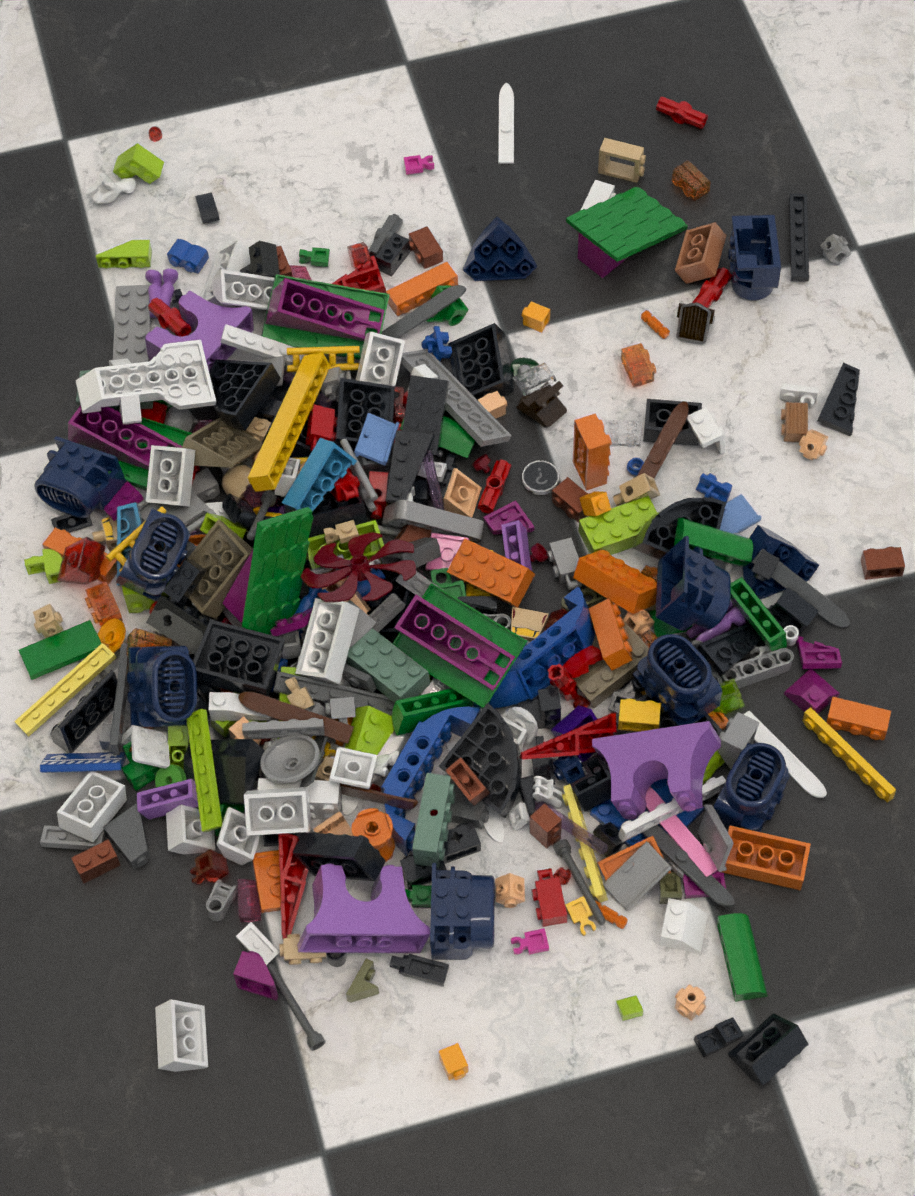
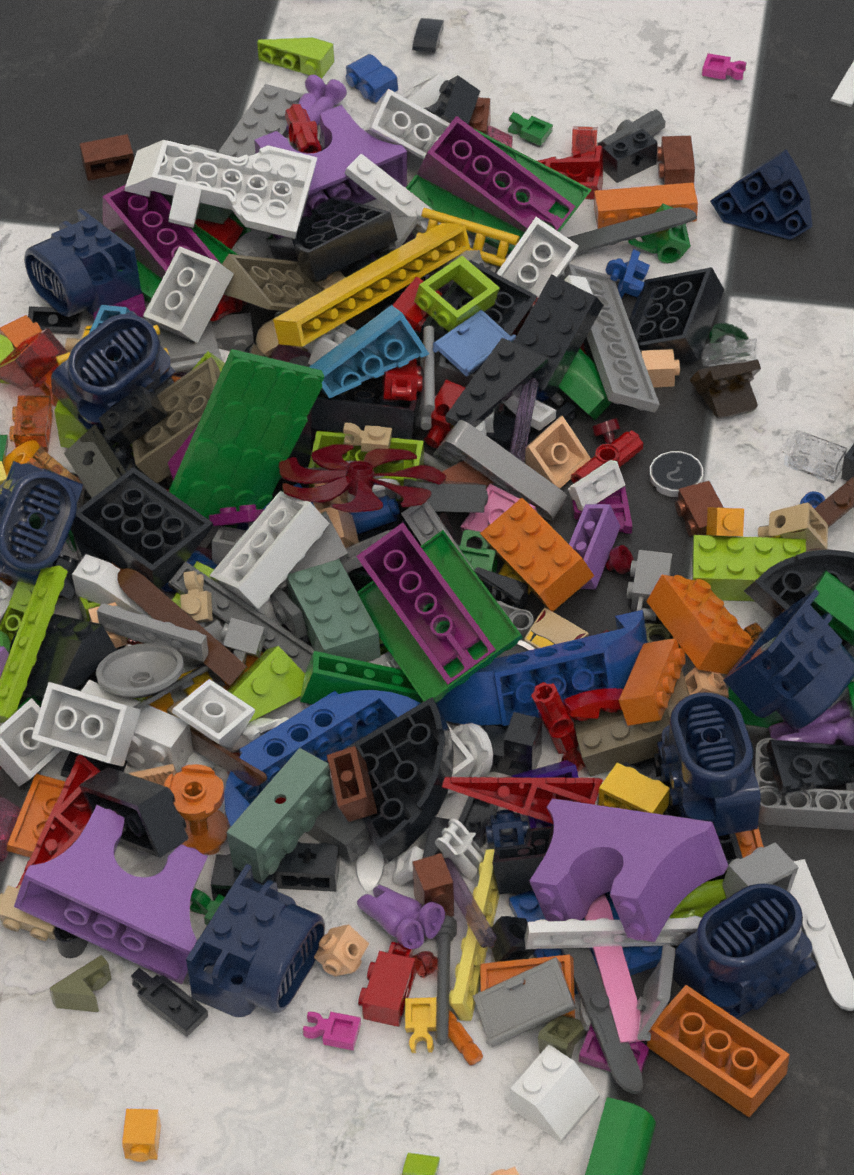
camera: 25 degrees right, 10 degrees down
light orange brick [521,301,550,333] -> none
orange brick [572,413,612,491] -> none
clear neon green slope [713,678,745,713] -> none
none -> copper brick [79,134,134,181]
none -> medium lavender piece [357,884,445,949]
none -> lime window [414,256,500,332]
none -> white plate [568,460,625,511]

